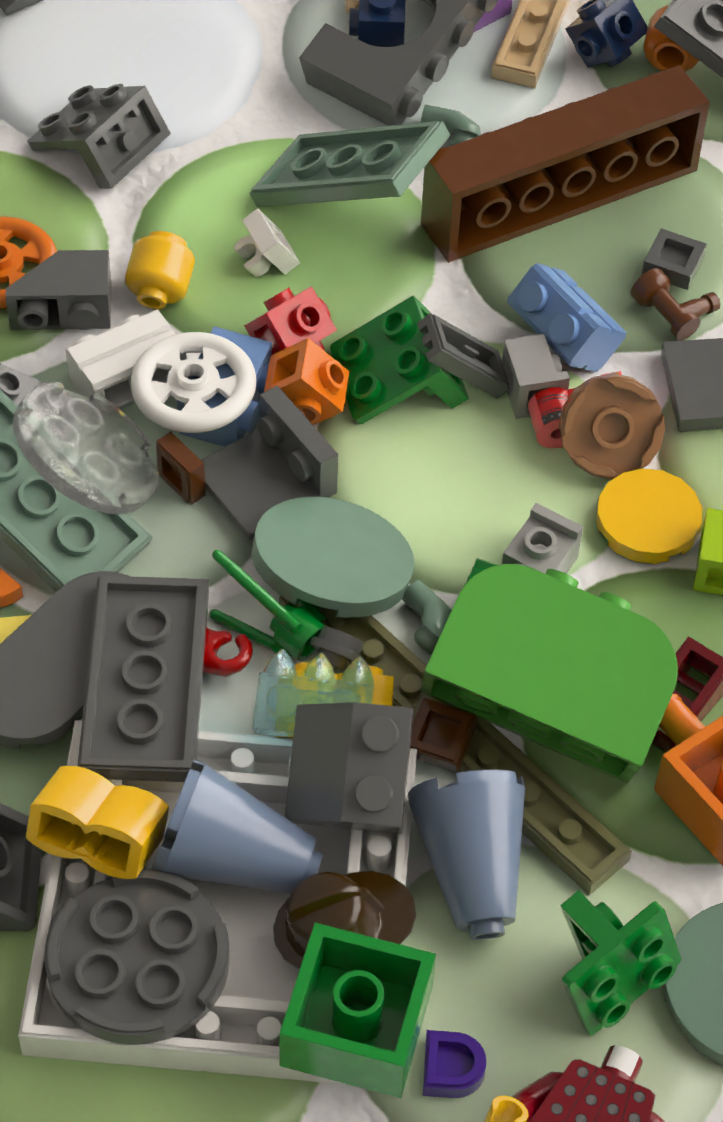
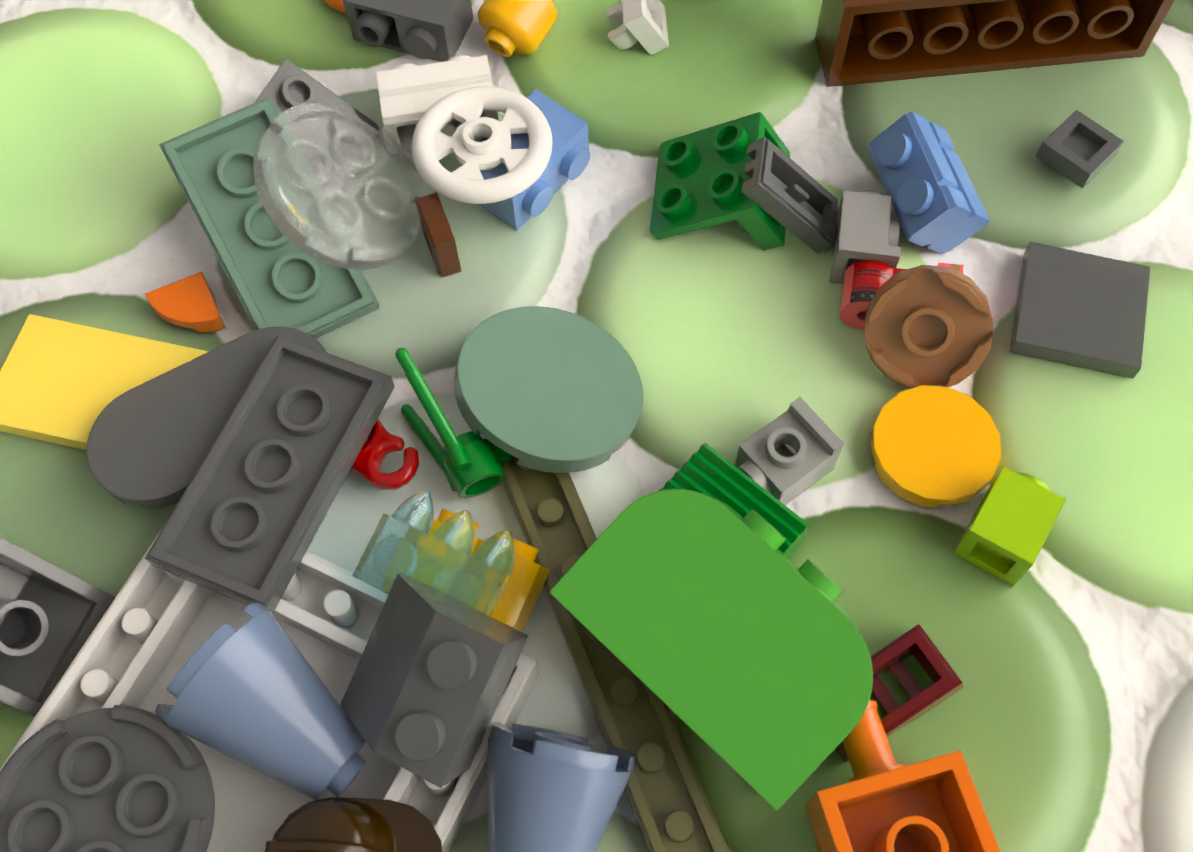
camera: 25 degrees right, 10 degrees up
yellow brick [26,766,169,879] -> none
dark grey bracket [201,385,338,540] -> none
brick [244,286,337,355] -> none
orange brick [264,338,349,425] -> none
dark grey plate [309,626,364,672] -> none
sand green arm [402,580,452,654] -> none
reddish brown tile [410,698,478,772] -> none
reddish brown piece [630,268,721,341] -> none

